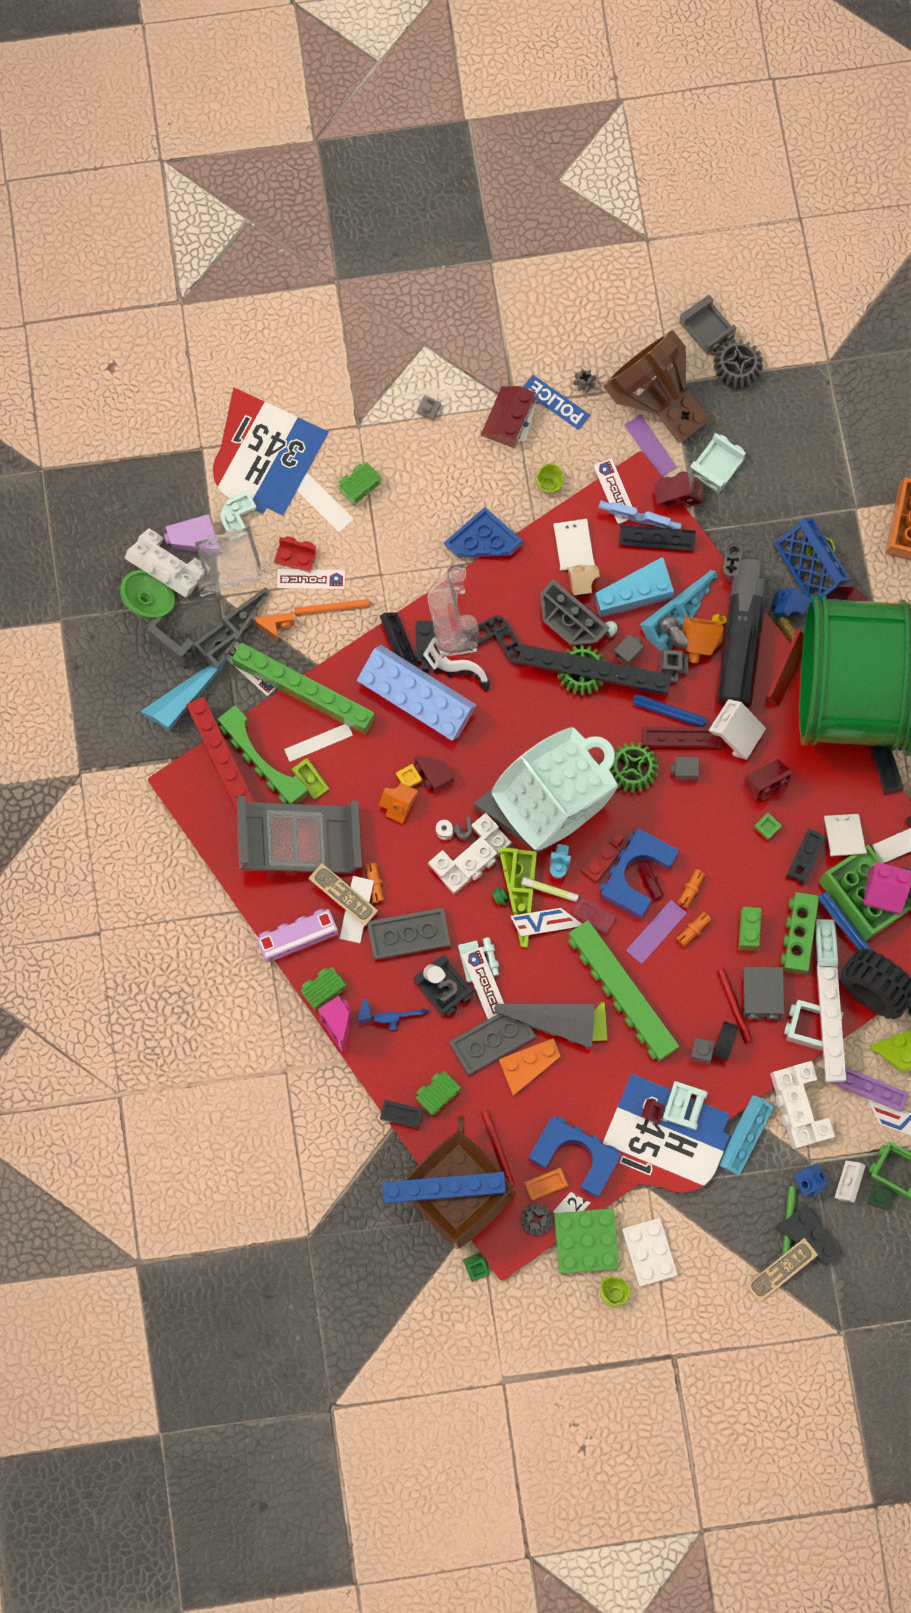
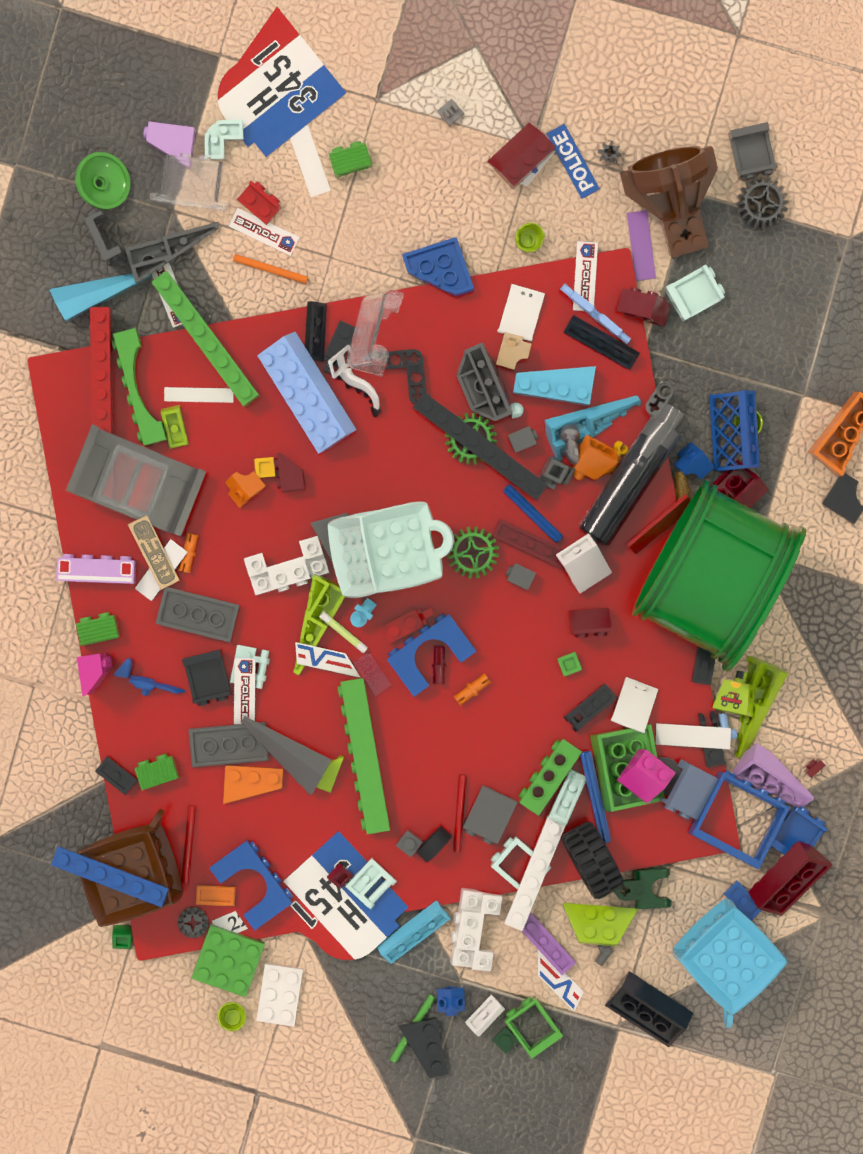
camera: 25 degrees right, 15 degrees up
white bracket [125,529,210,597] -> none
orange slope [256,612,295,642] -> none
leg [423,964,457,1001] -> none
leg [436,816,472,841] -> none
green plate [492,887,508,905] -> none
medium lavender sticker [626,900,687,964] -> none
orange pin [676,911,712,947] -> none
bright green brick [739,907,762,951] -> none
sticker [746,1238,818,1303] -> none

